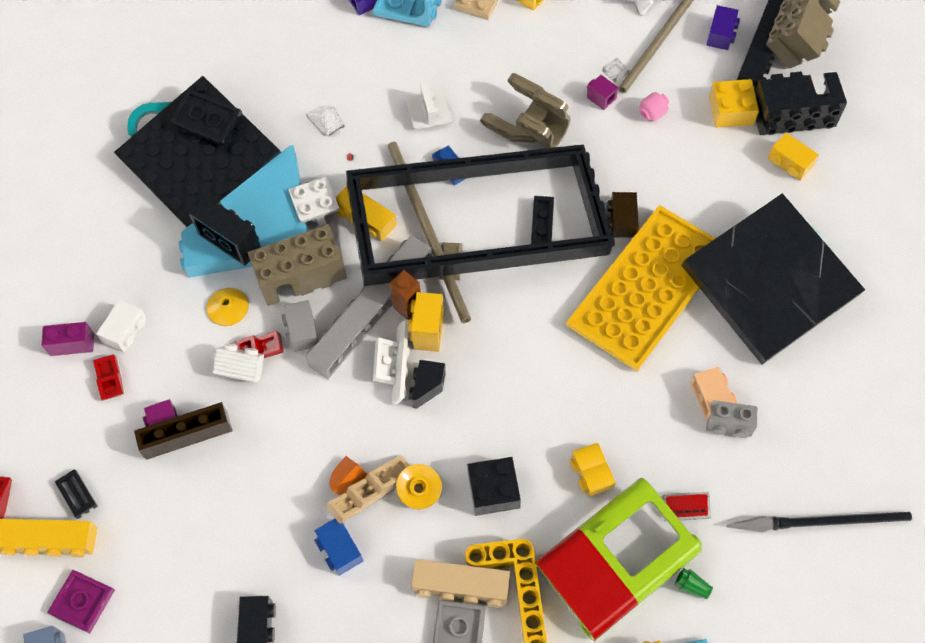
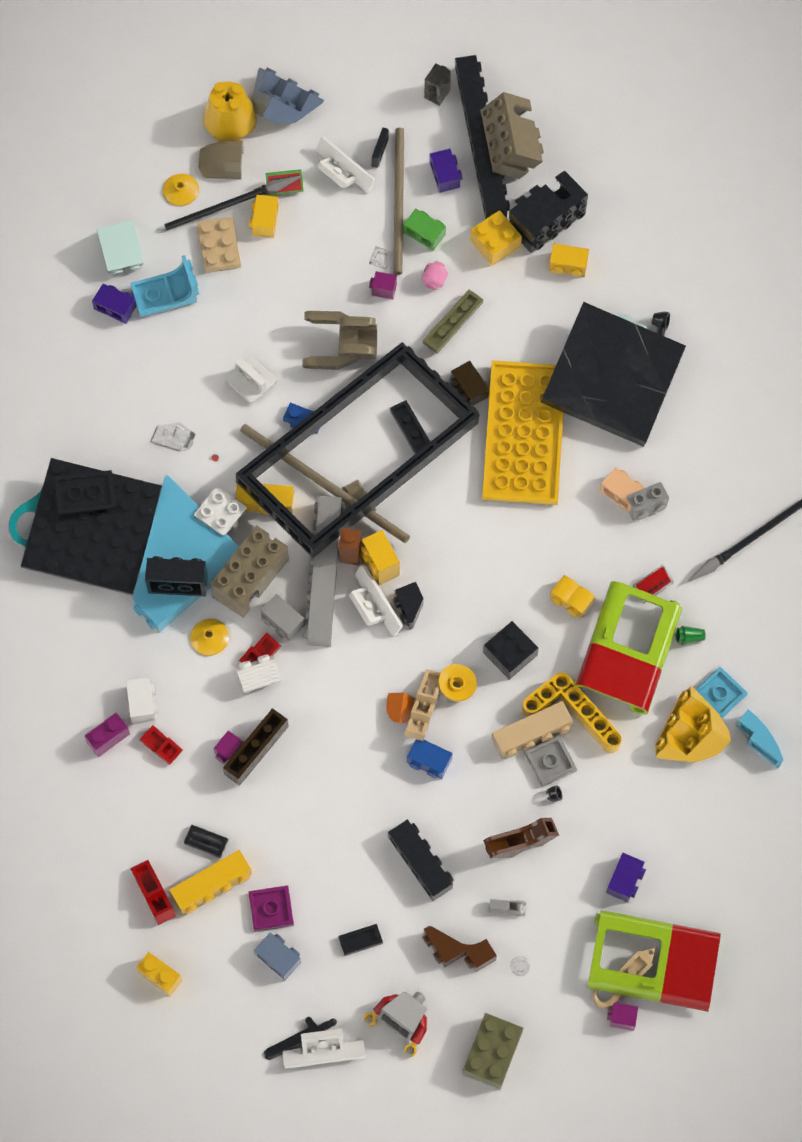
camera: 35 degrees left, 5 degrees up
none -> bright green brick [403,208,446,251]
none -> olive plate [423,289,483,354]
none -> black bar [652,311,670,336]

